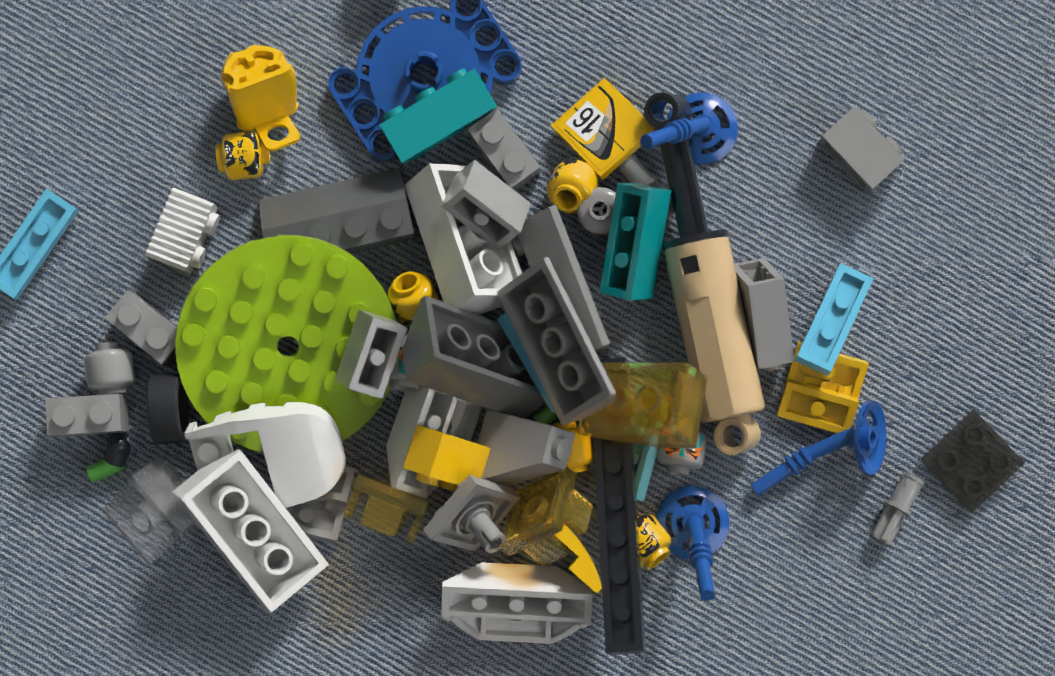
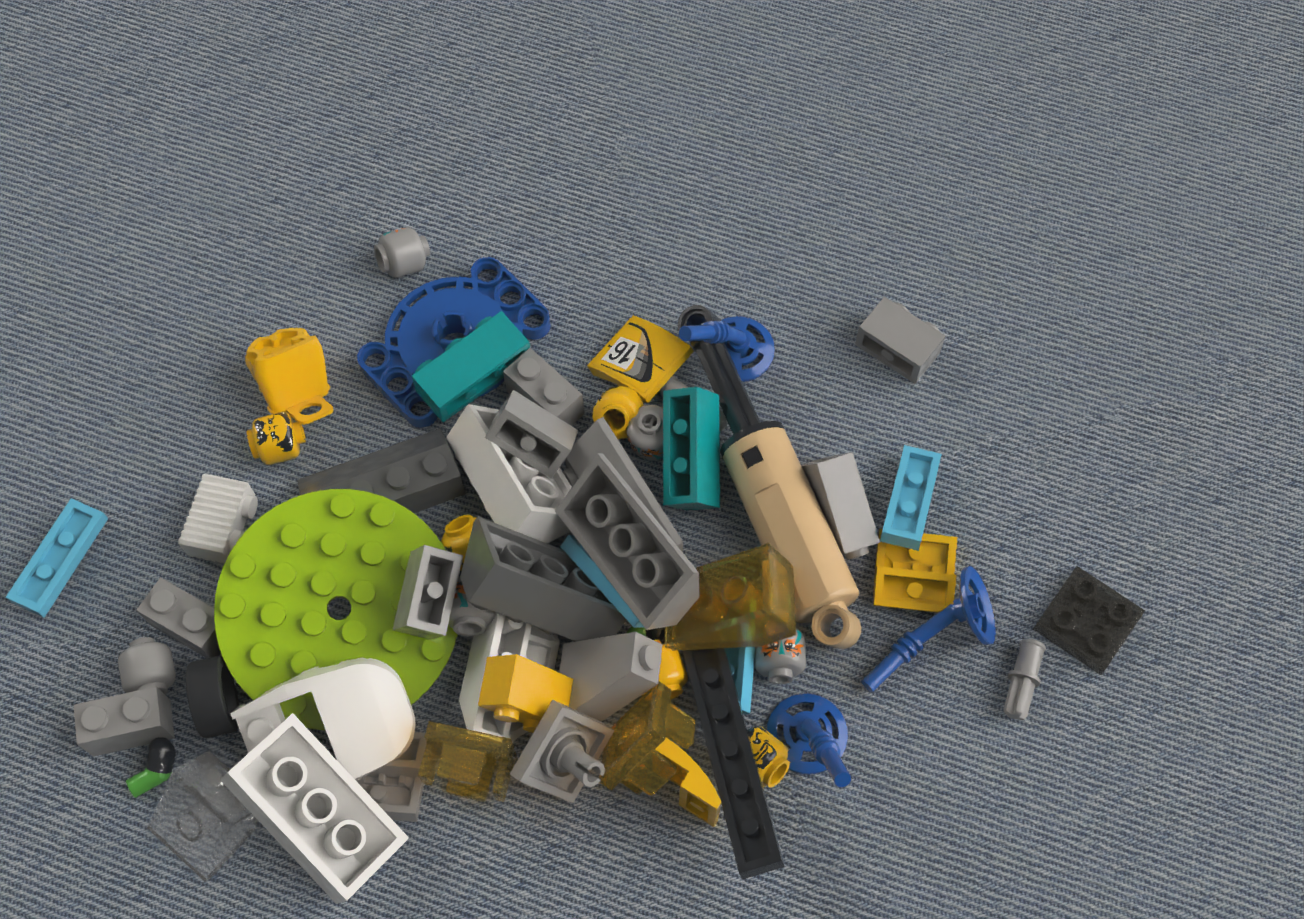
camera: 15 degrees left, 20 degrees down
white wedge [441,562,593,644] -> none

